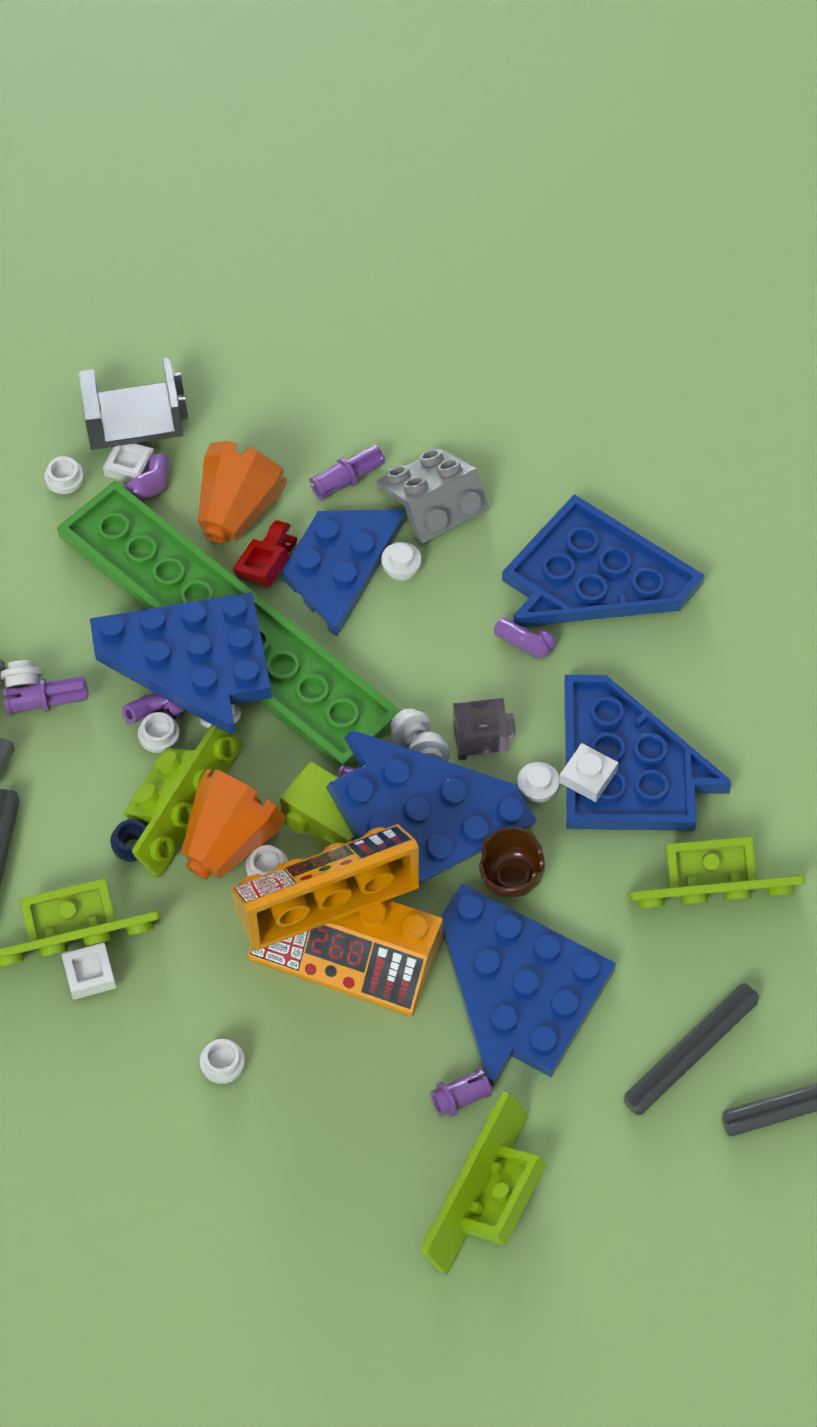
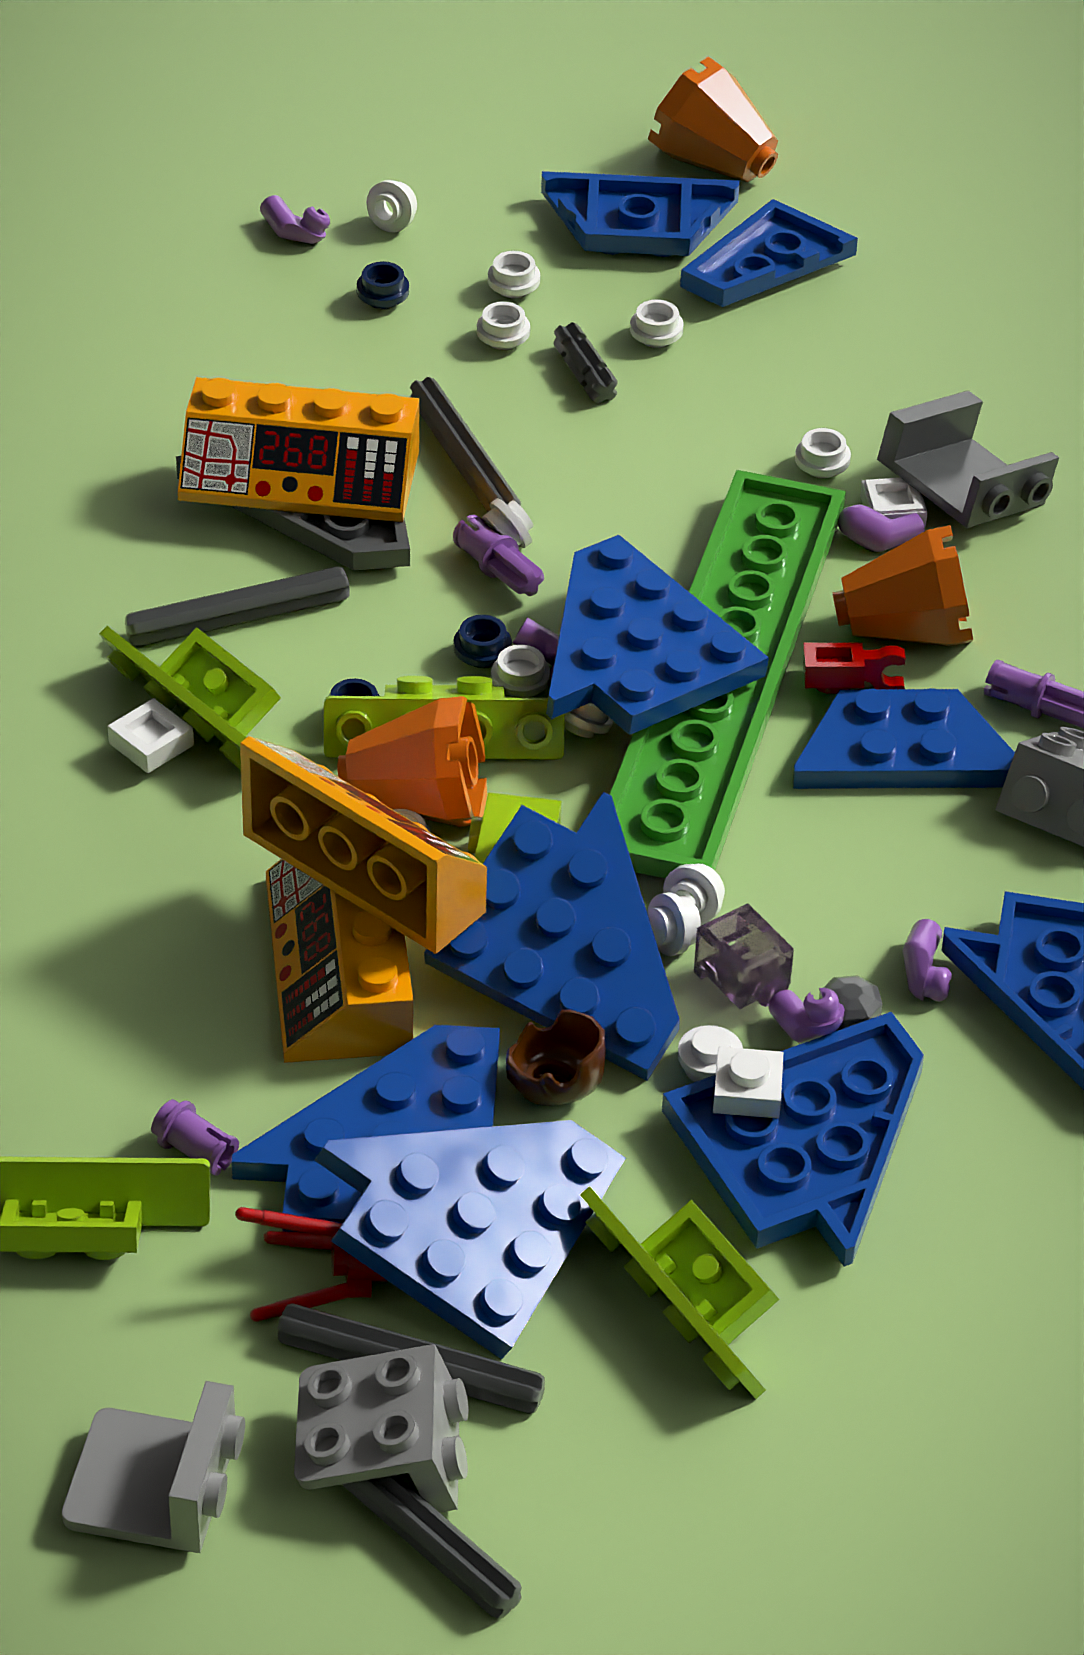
camera: 60 degrees right, 15 degrees down
white plate [200,1039,245,1084] -> none
white plate [381,542,421,581] -> none
none -> light grey bracket [62,1381,245,1553]
none -> red plant [235,1207,388,1322]
none -> light grey bracket [294,1344,469,1513]
none -> wing [314,1120,626,1359]
none -> dark blue plate [453,615,512,668]
none -> medium lavender arm [768,988,845,1043]
none -> dark grey tile [819,975,883,1032]

